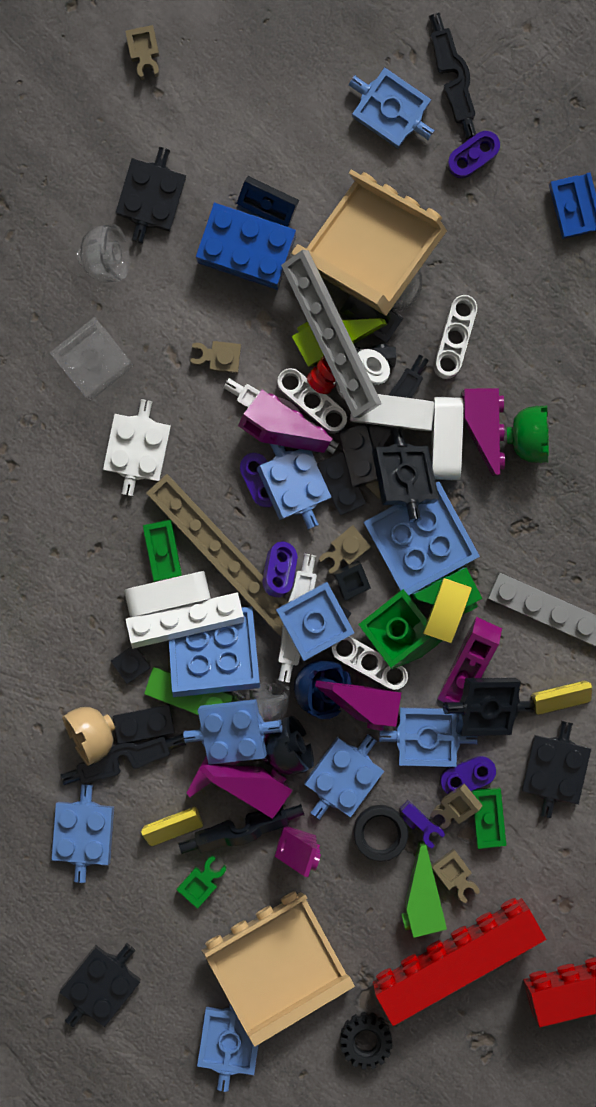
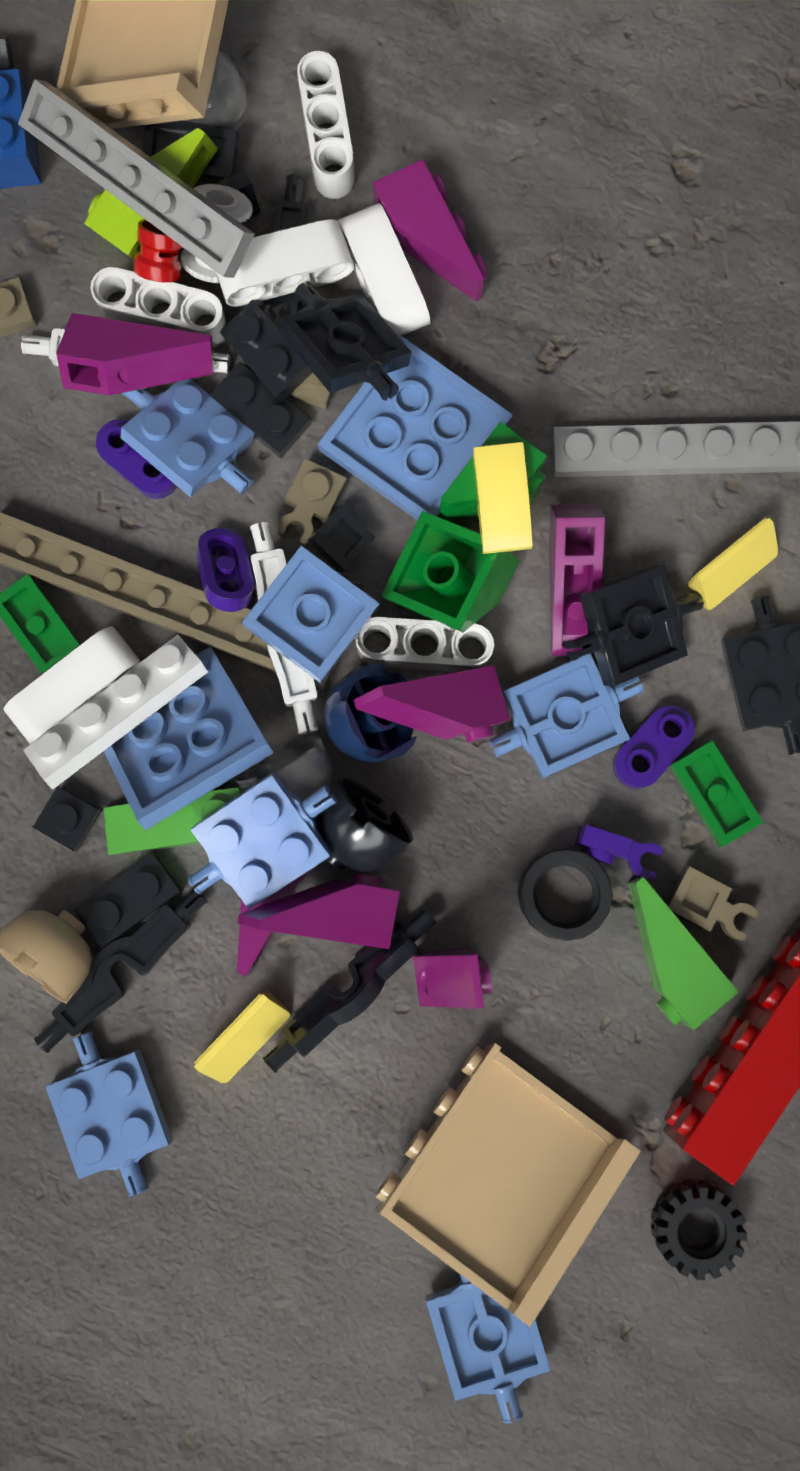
camera: 20 degrees left, 5 degrees down
black plate [59,943,141,1027] -> none
green plate [176,855,227,909] -> none
medium blue plate [304,734,384,819] -> none
dark tan plate [430,784,483,829] -> none
green cylinder [507,406,549,463] -> none

